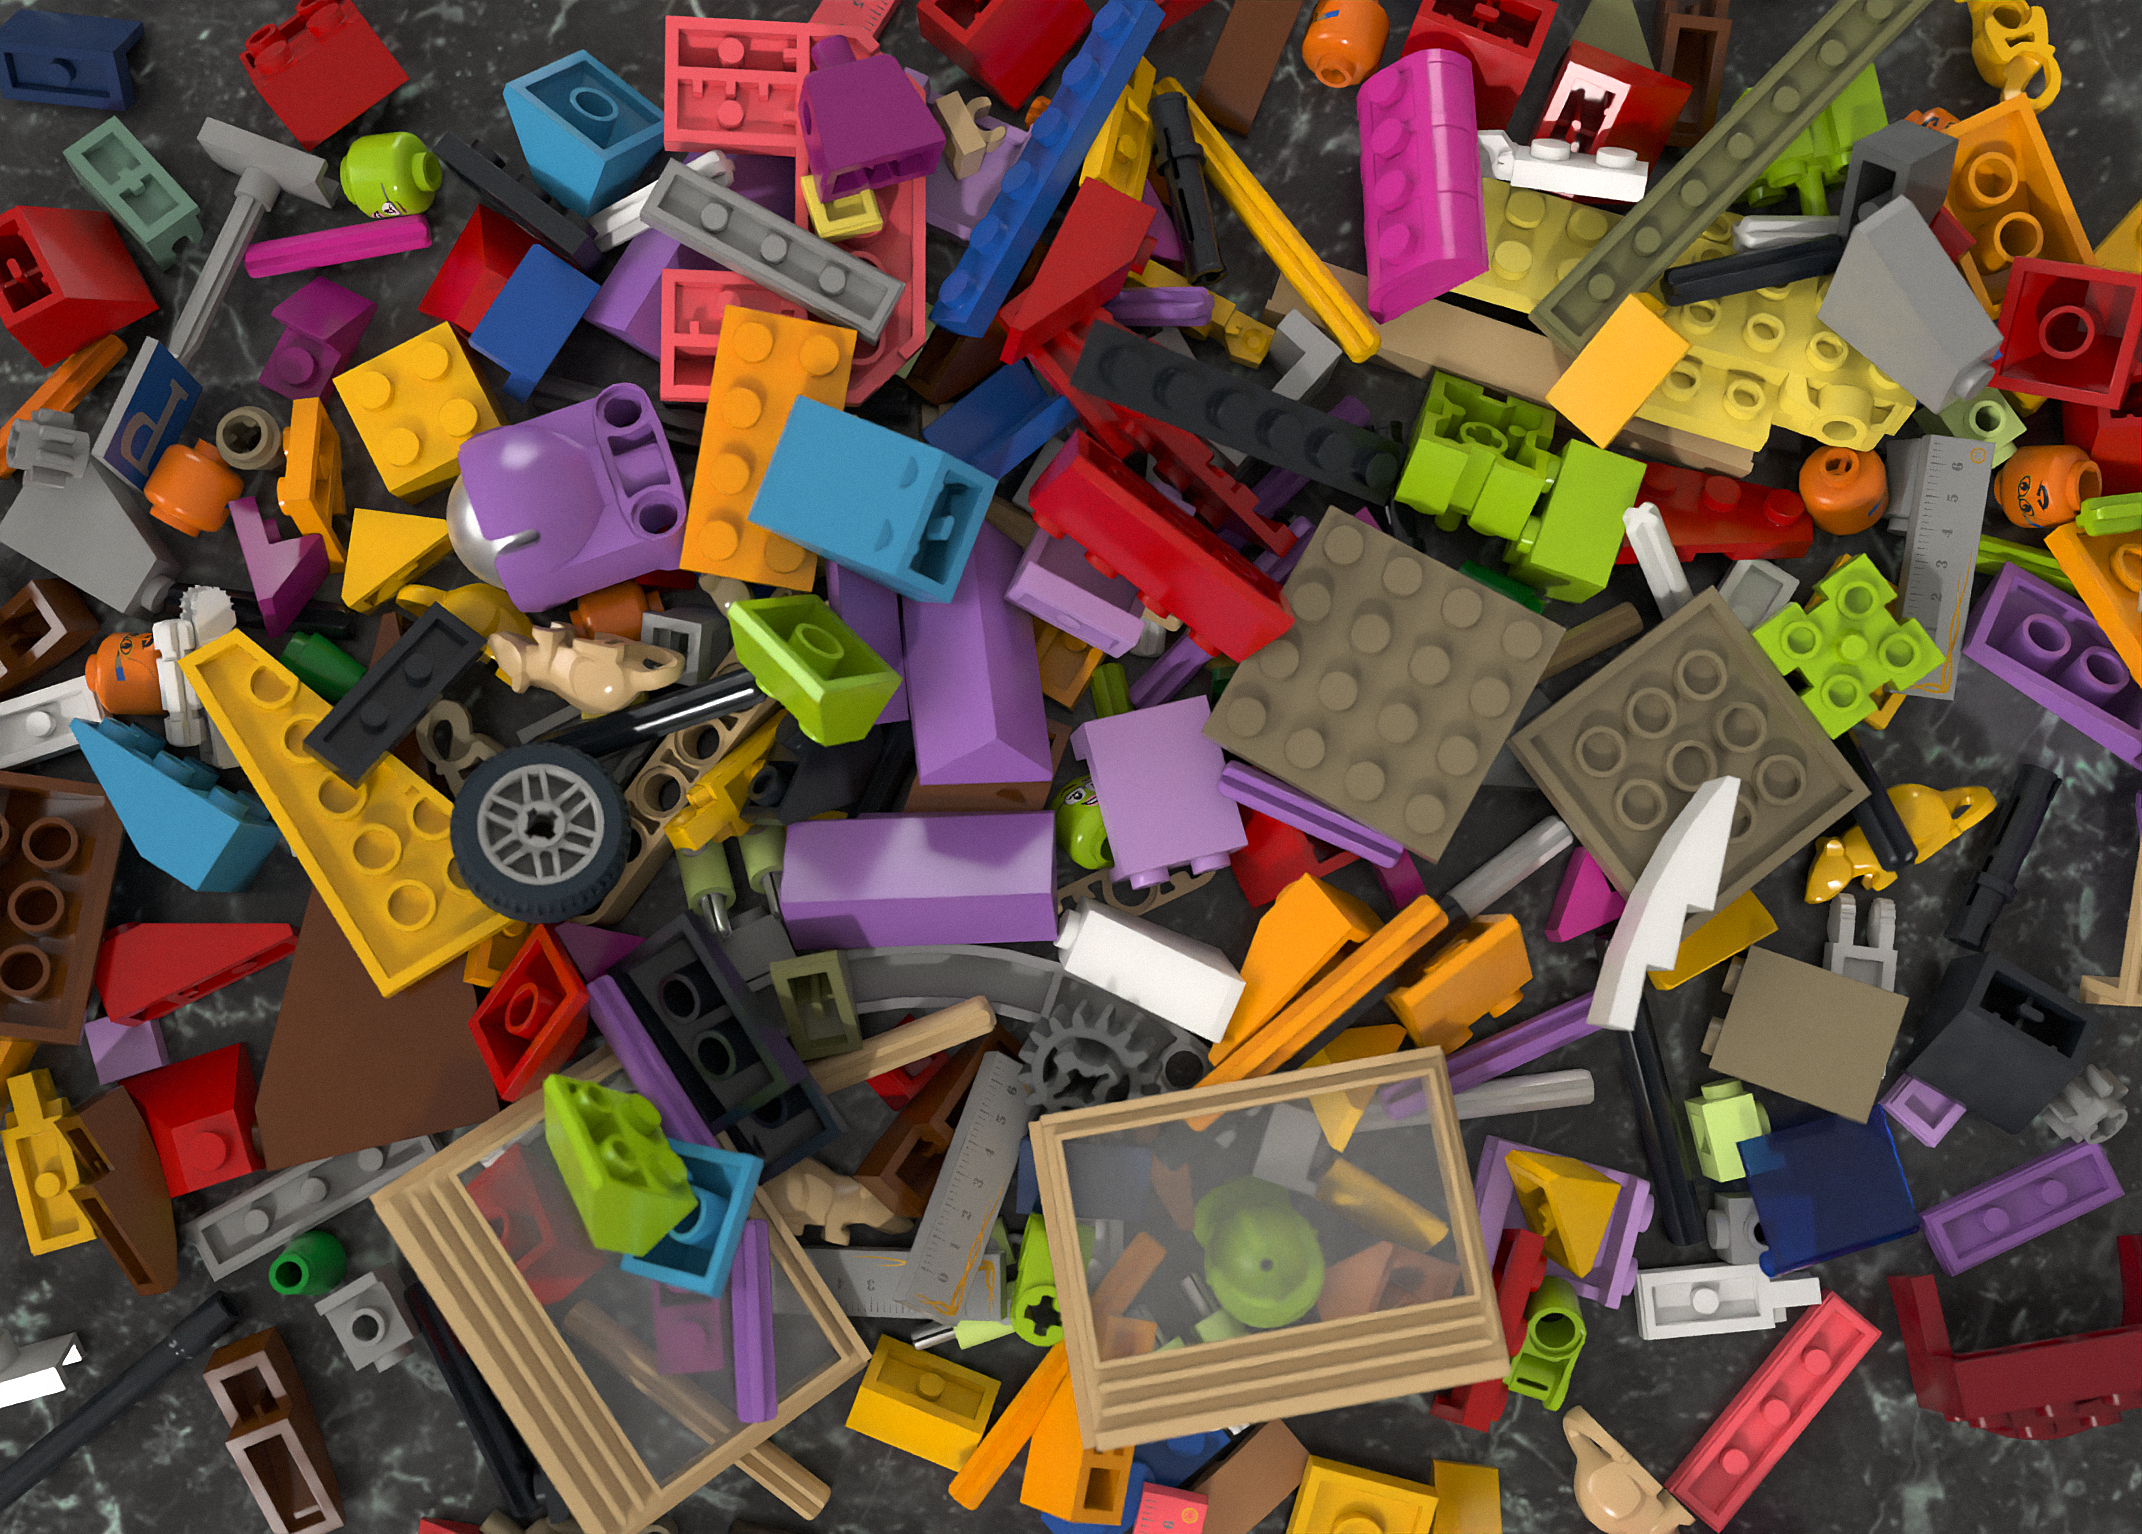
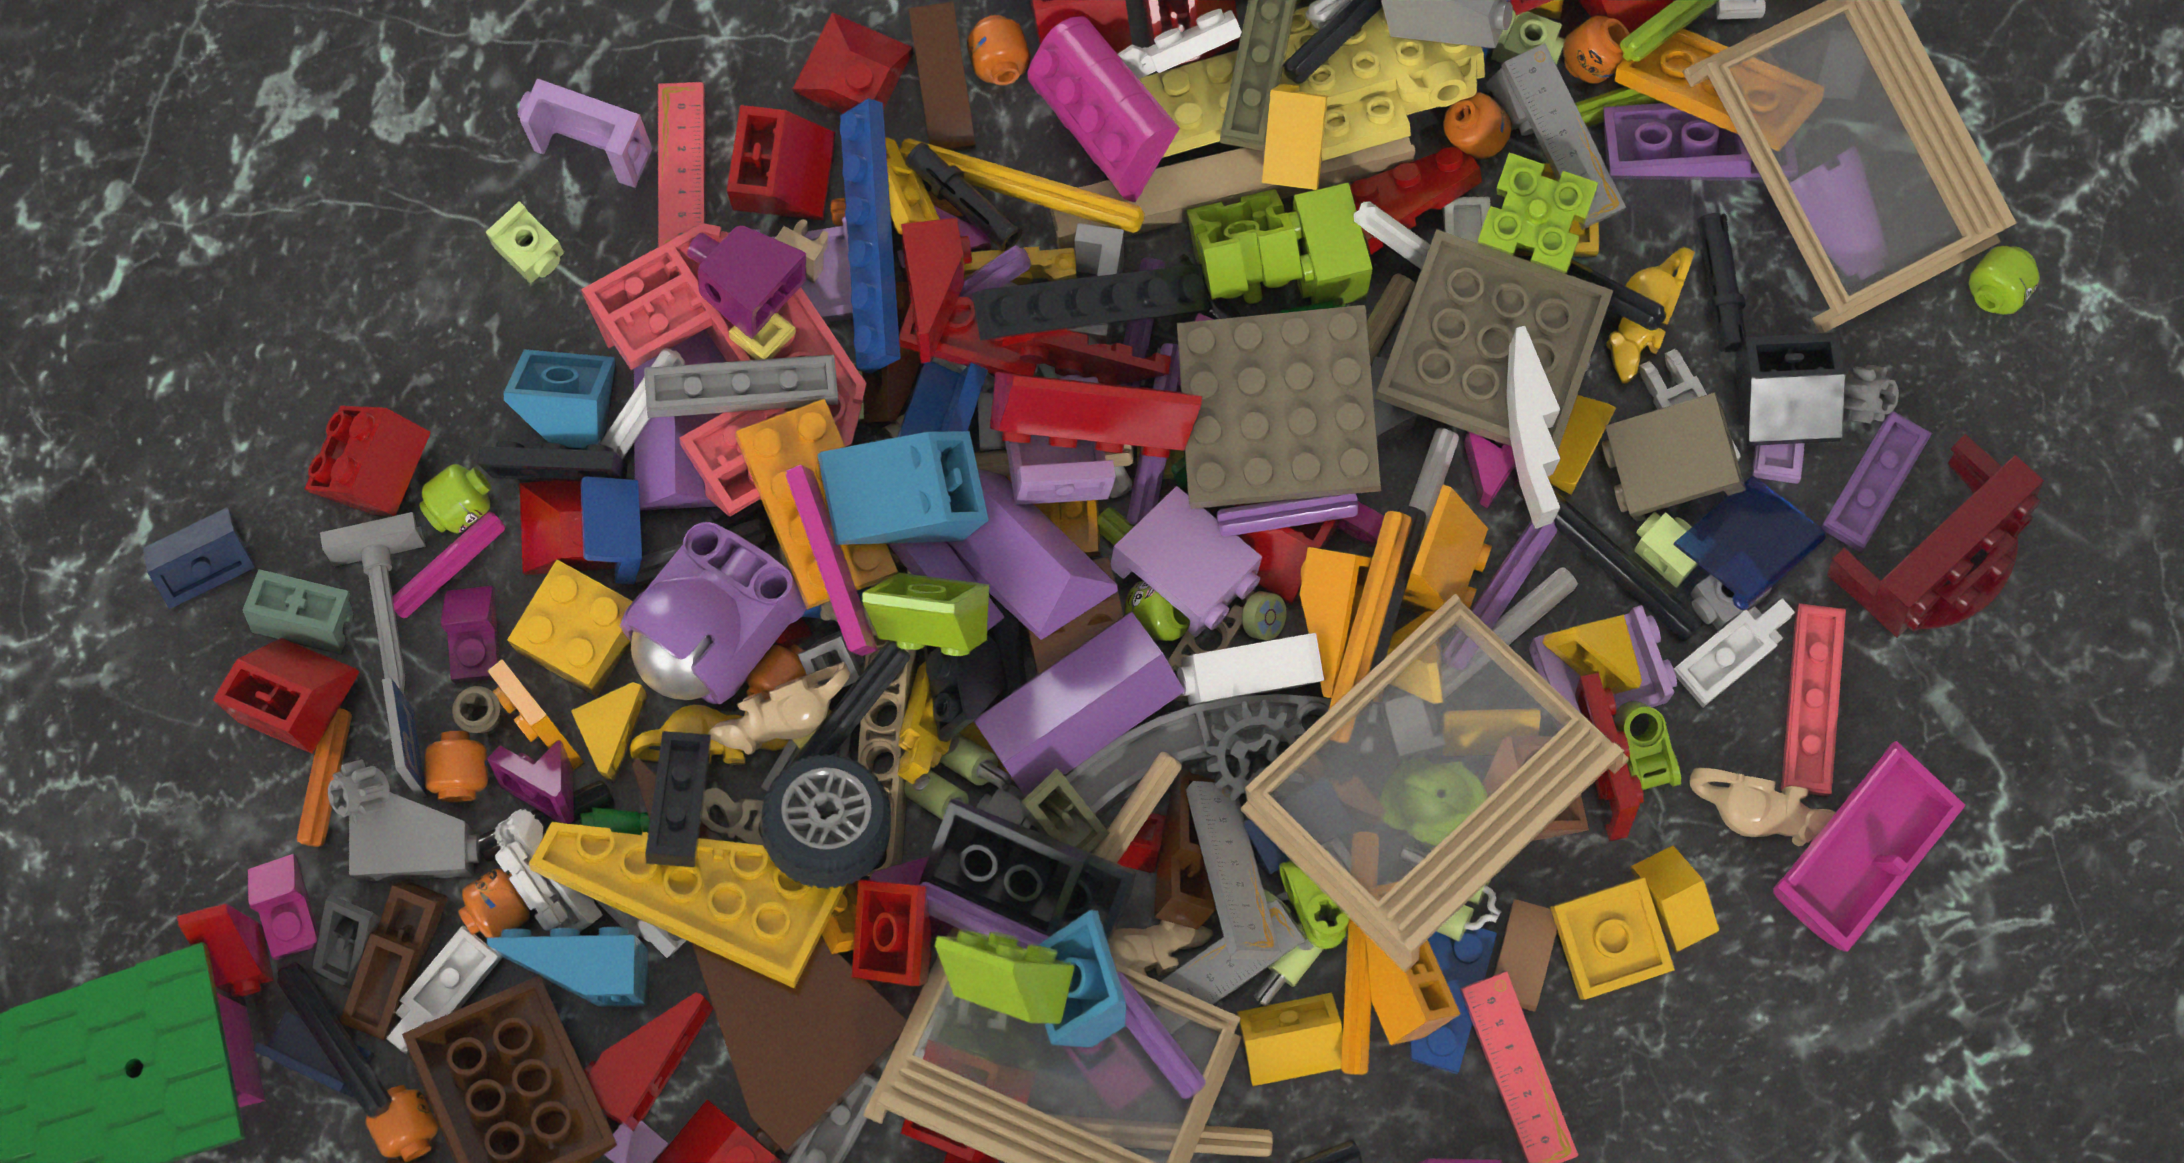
camera: 30 degrees left, 10 degrees down
none -> dark pink tile [785,464,878,656]
none -> yellowish green tile [1242,591,1286,640]

